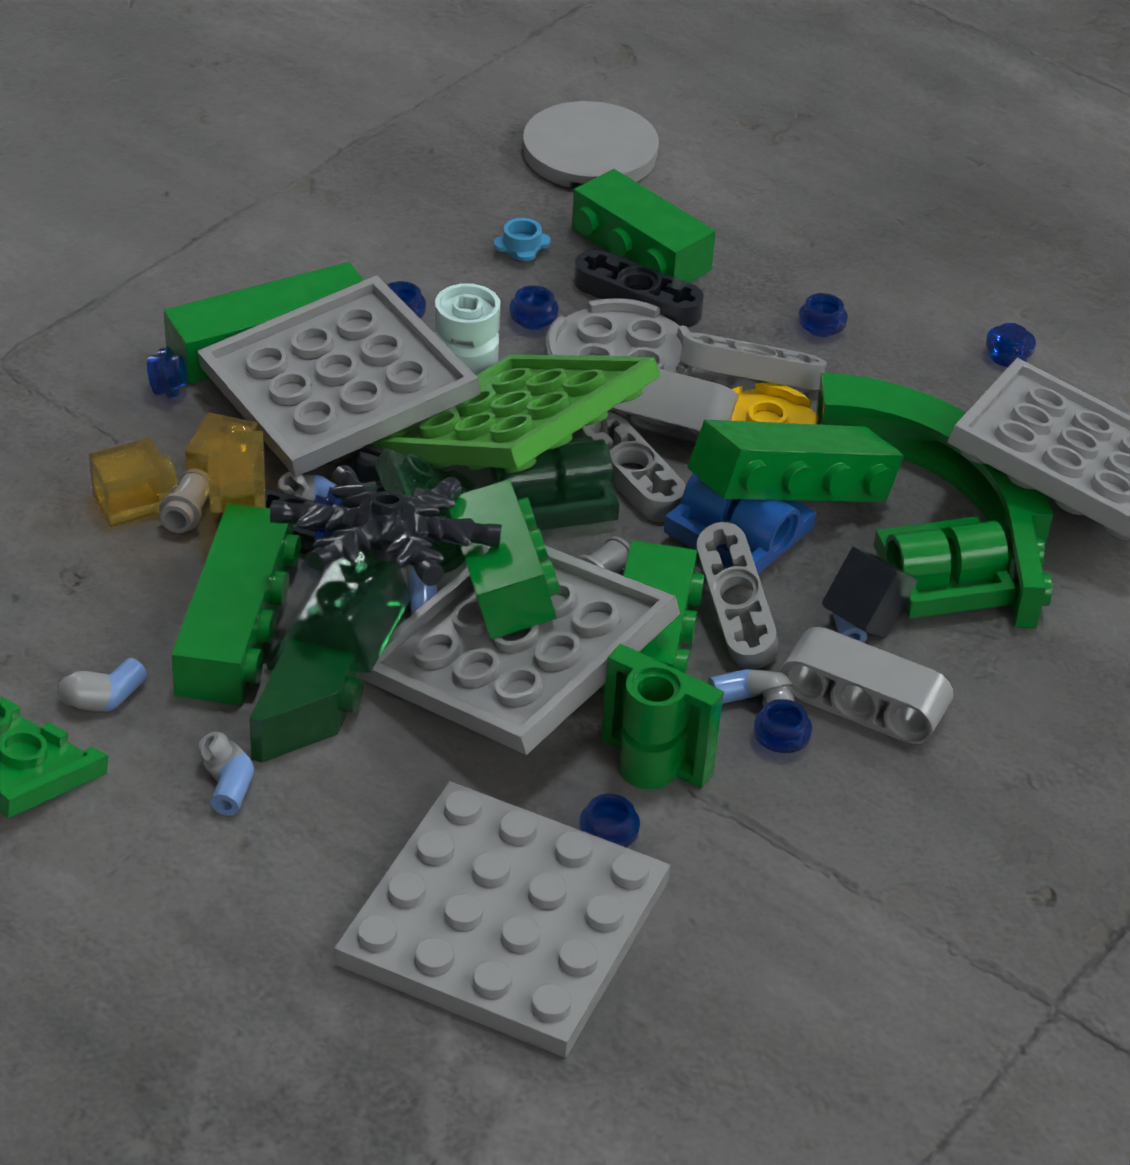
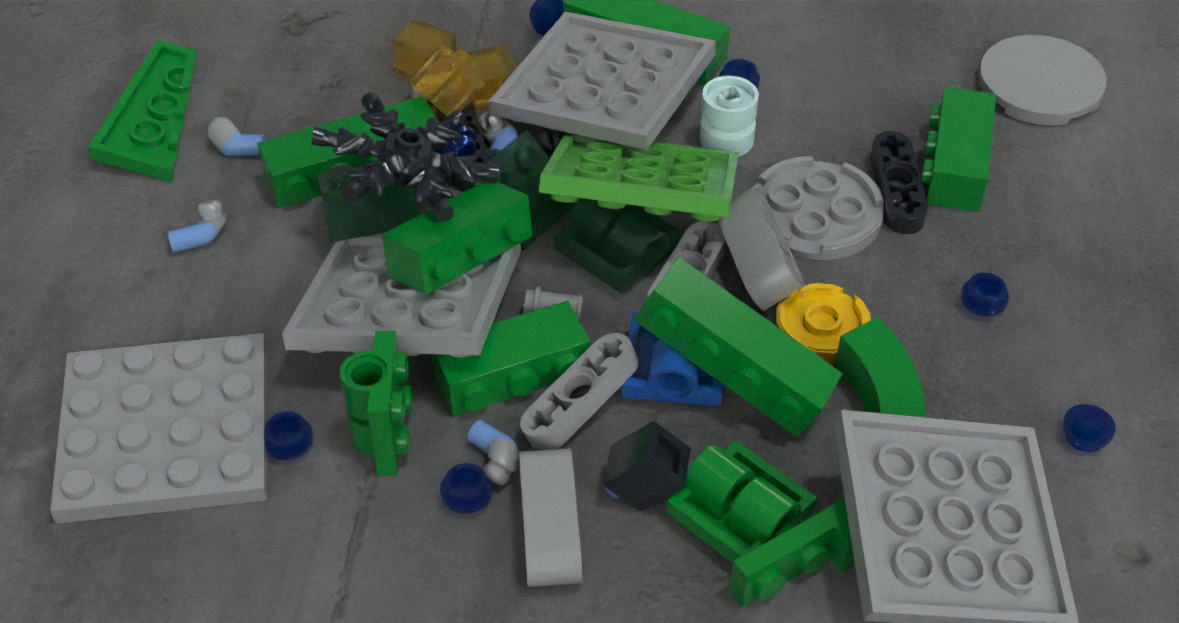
camera: 60 degrees right, 5 degrees up
dark green slope [249,639,364,762] -> none
dark azure plate [494,218,550,261] -> none
clear blue plate [509,285,559,330] -> none
light grey beam [679,332,827,390] -> none

